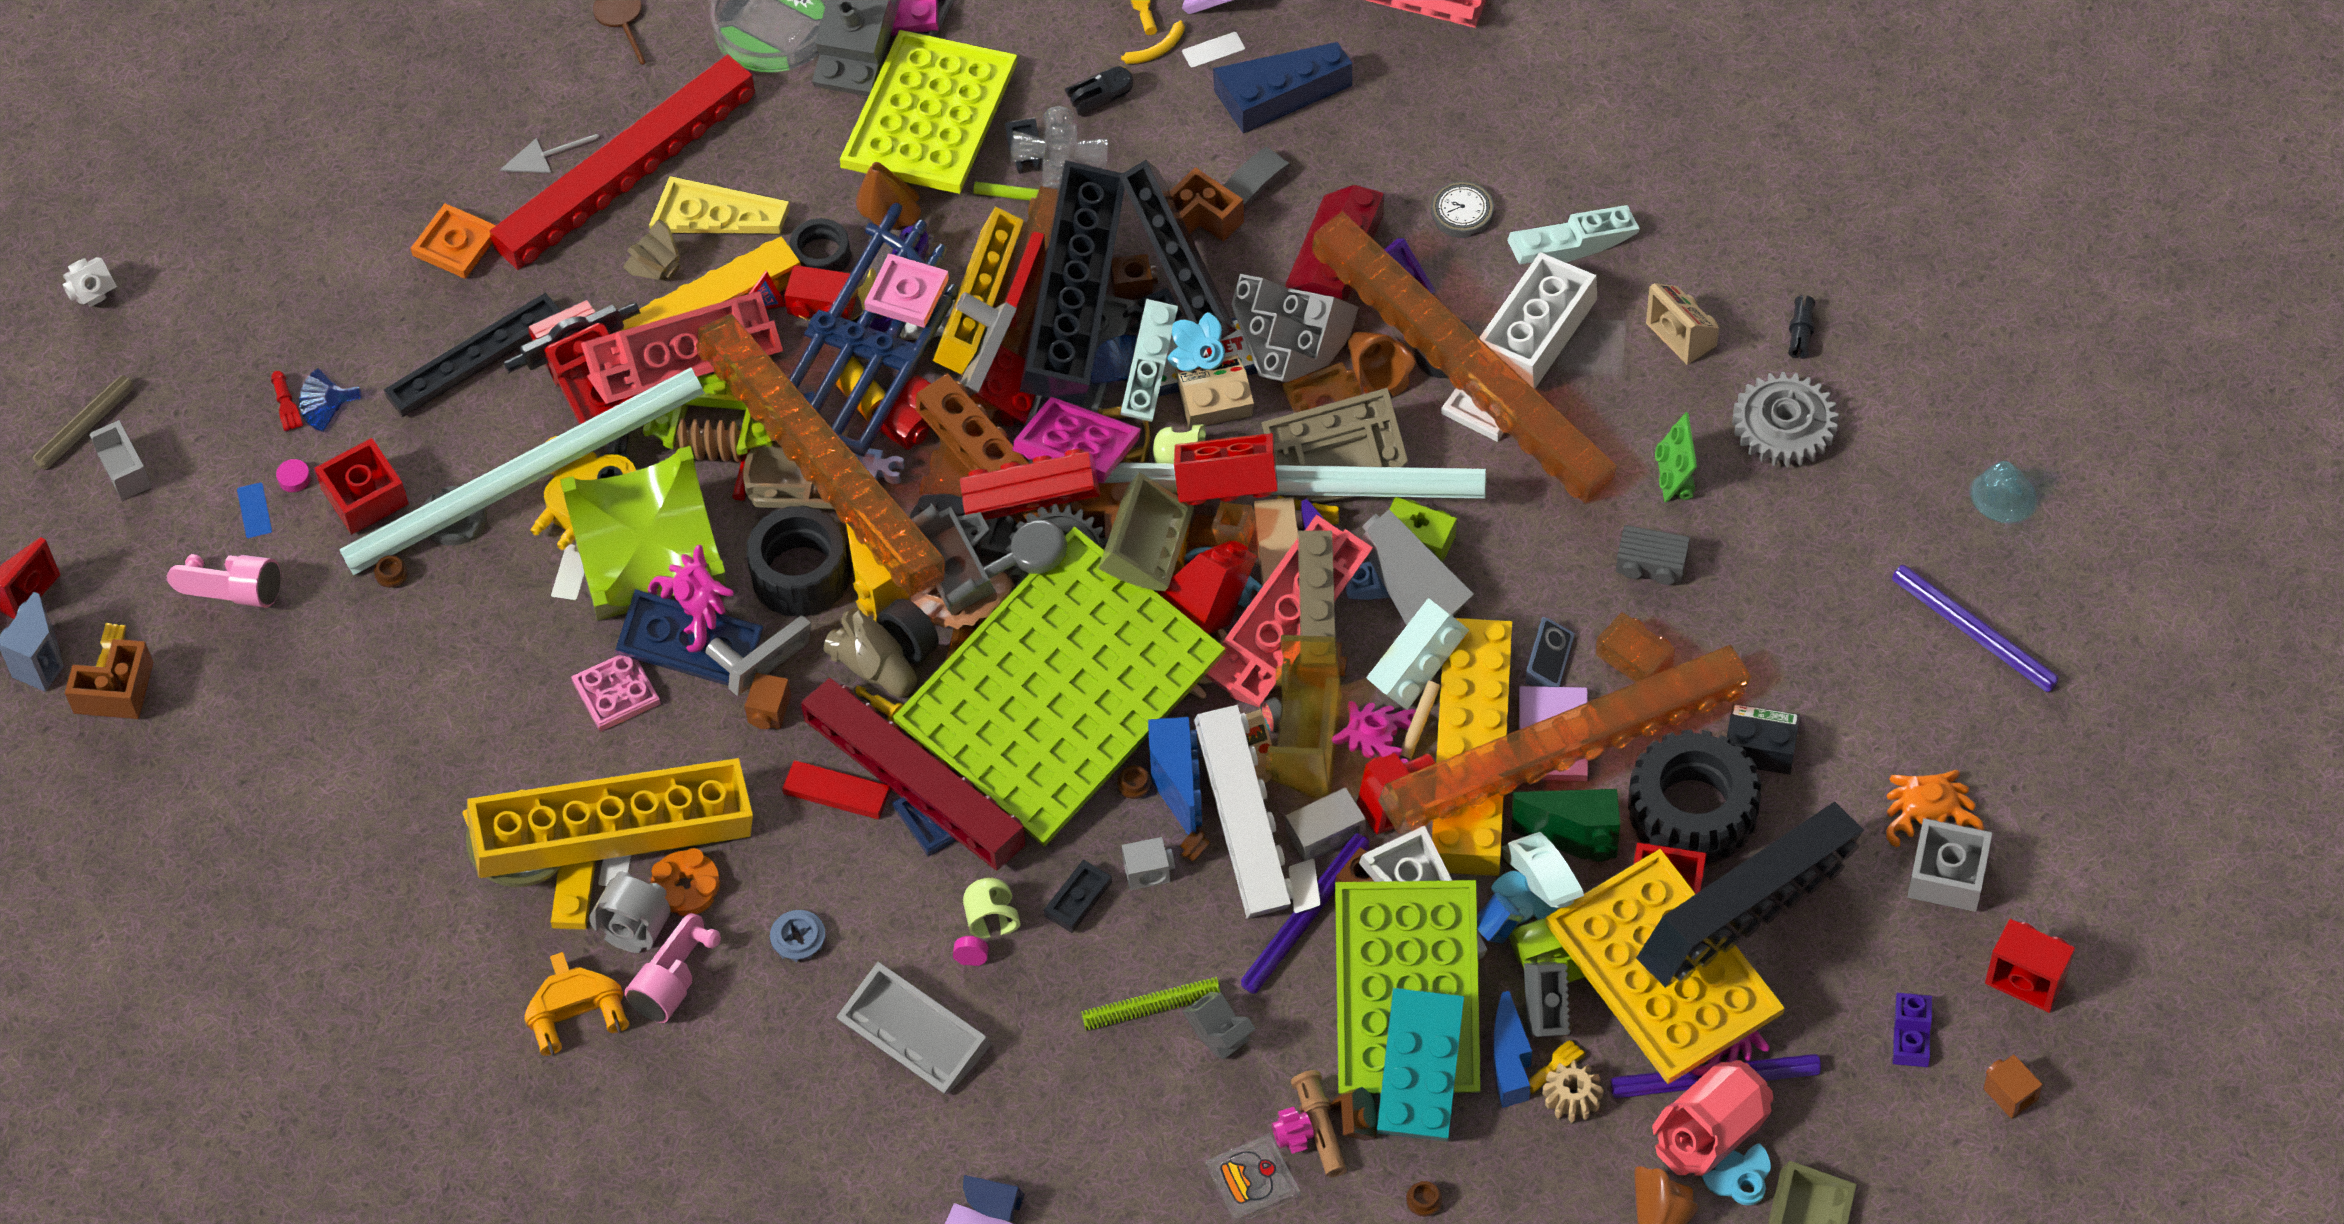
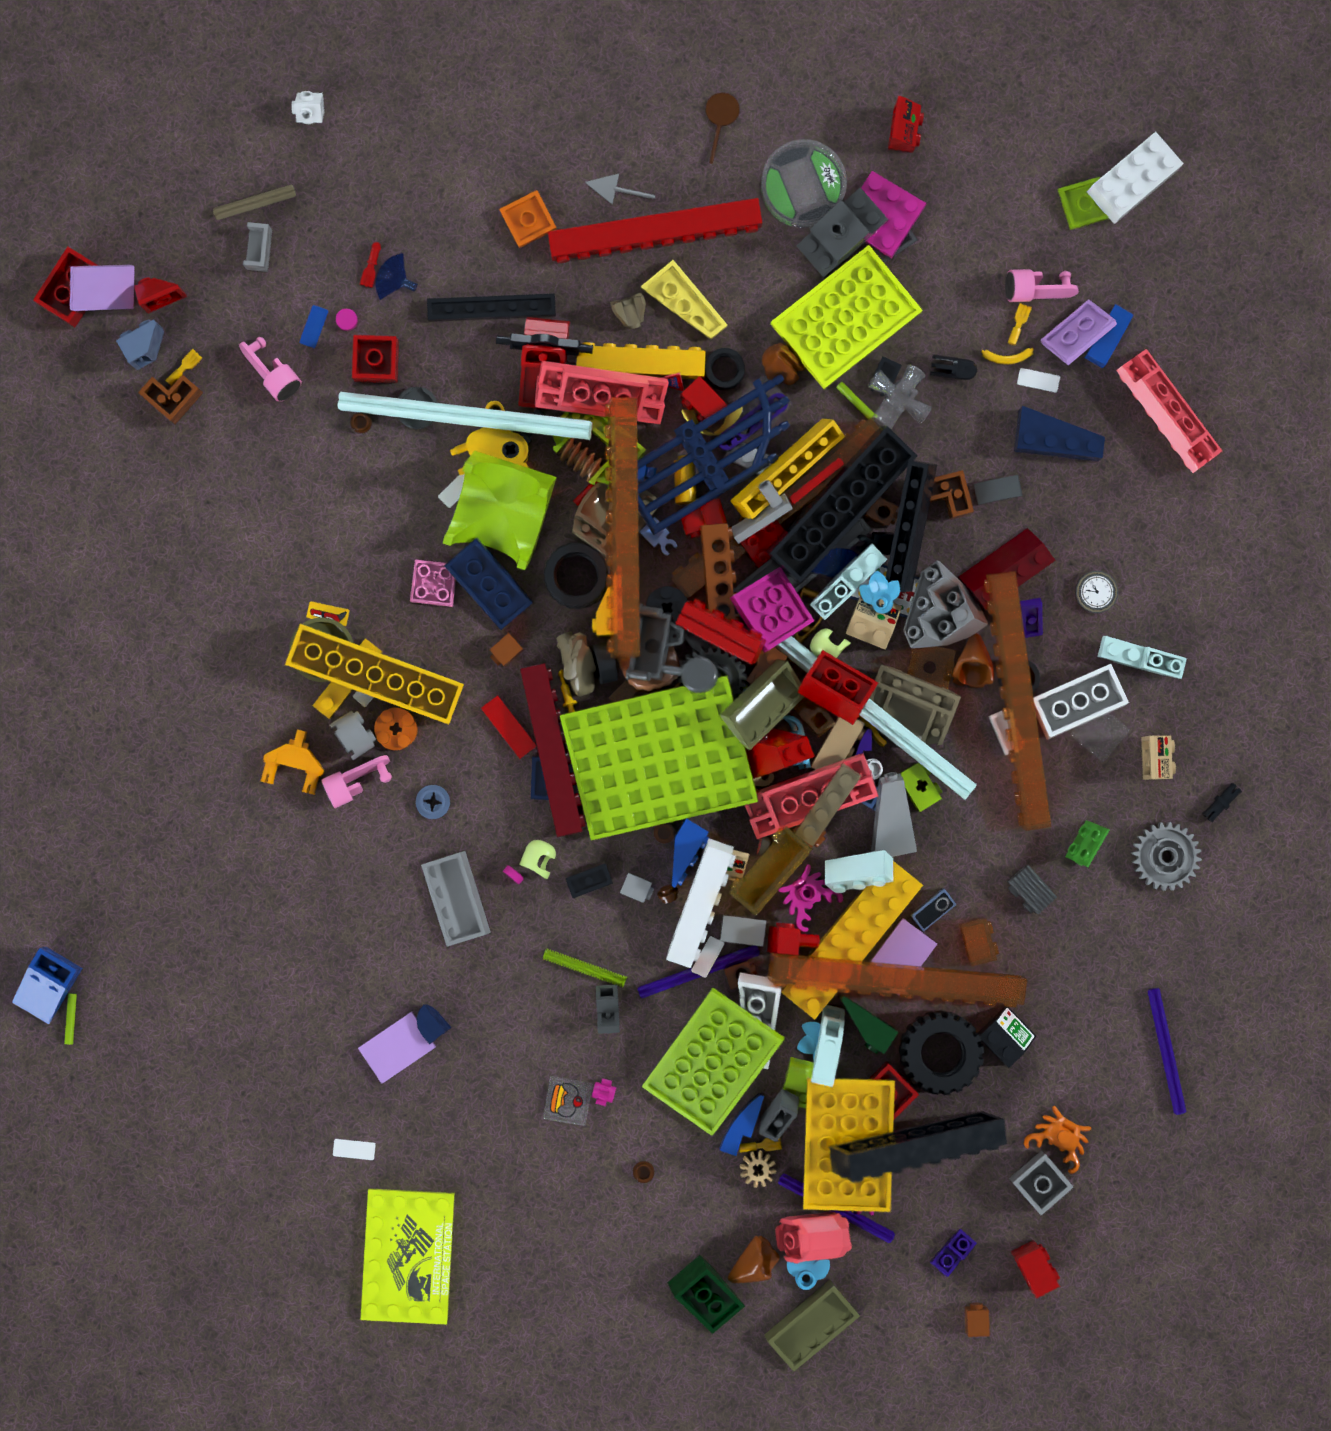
camera: 25 degrees right, 30 degrees up
dark pink animal [648,545,734,653] -> none
light grey piece [706,615,811,696] -> none
bright pink plate [864,254,949,328] -> none
medium nougat pin [1291,1070,1347,1178] -> none
plate [1330,1087,1377,1141] -> none
teal brick [1377,988,1464,1142] -> none
tan piece [1401,680,1441,759] -> none
blue slope [1477,892,1524,944] -> none
clear light blue hat [1969,461,2037,524] -> none

